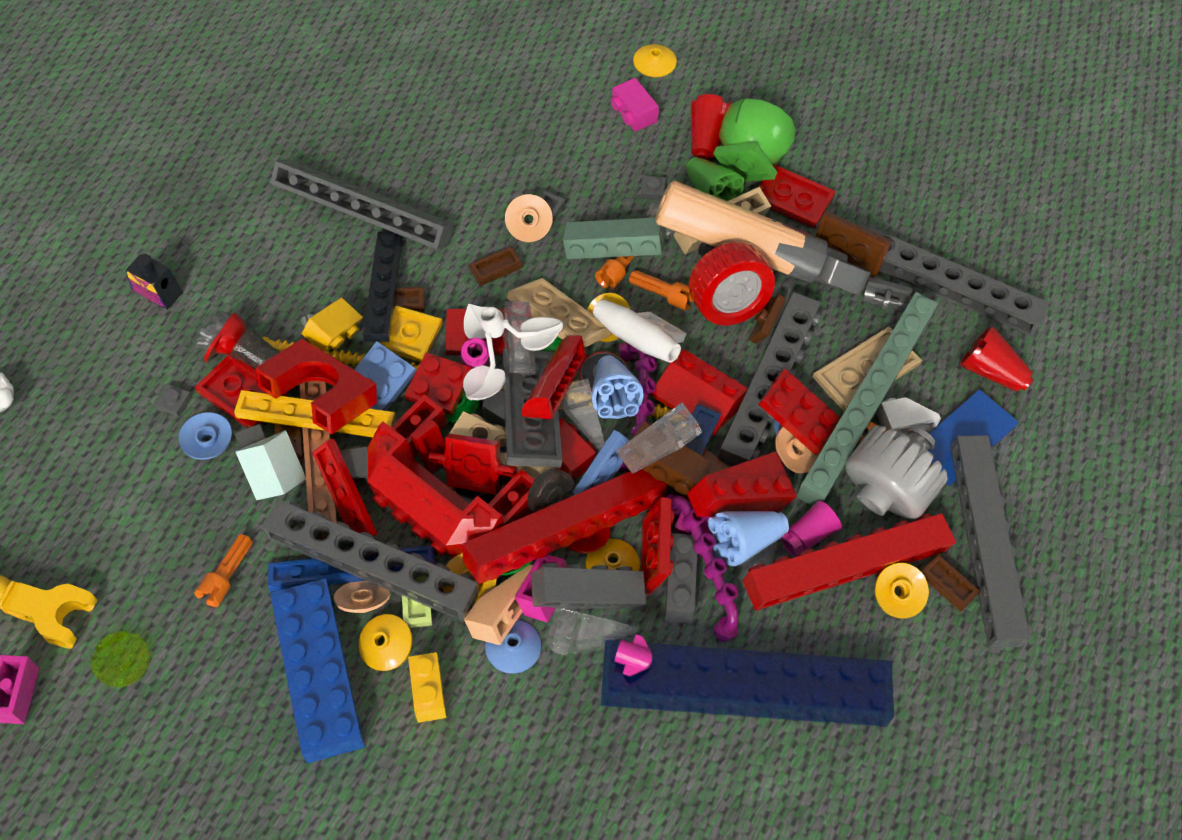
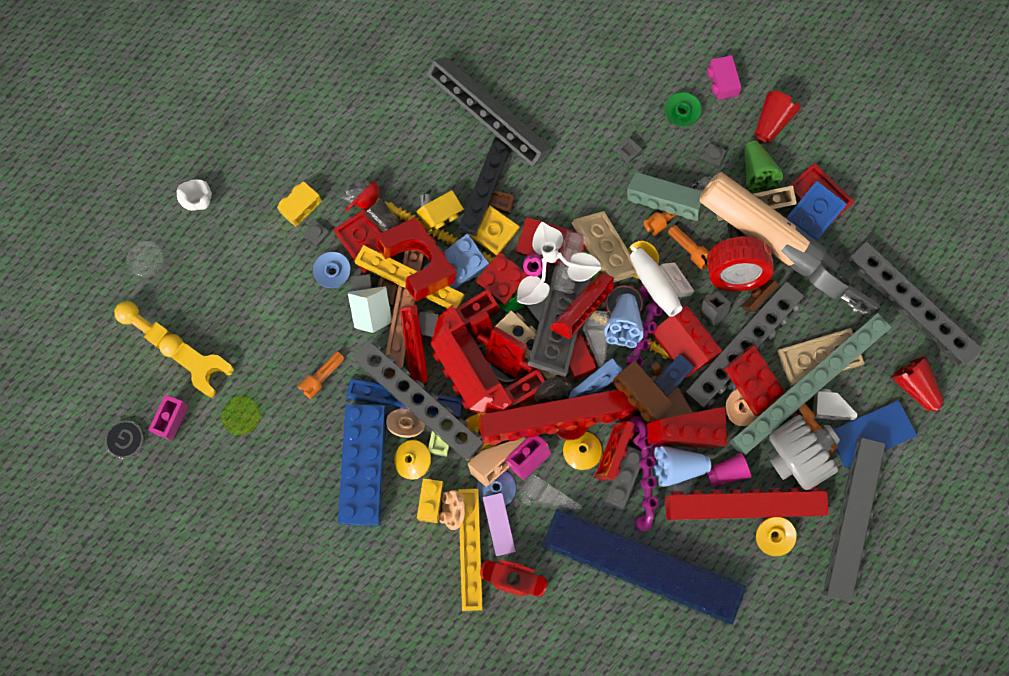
camera: 25 degrees right, 15 degrees up
black torso [126,254,183,310] -> none
reddish brown plate [469,246,523,286] -> none
light nougat dish [505,194,552,242] -> none
dark grey brick [531,563,646,610] -> none
dark pink piece [615,635,652,676] -> none
clear slope [616,403,702,474] -> none
yellow dish [633,44,677,77] -> none
bright green plate [714,99,796,182] -> none
reddish brown tile [815,211,893,282] -> none
reddish brown plate [920,554,981,612] -> none
none -> yellow brick [277,181,322,227]
none -> light nougat dish [439,490,465,530]
none -> yellow plate [458,489,483,611]
none -> red piece [480,559,548,597]
none -> lavender tile [483,493,516,556]
none -> green dish [665,92,701,127]
none -> dark grey brick [700,291,731,326]
none -> blue plate [786,181,847,240]

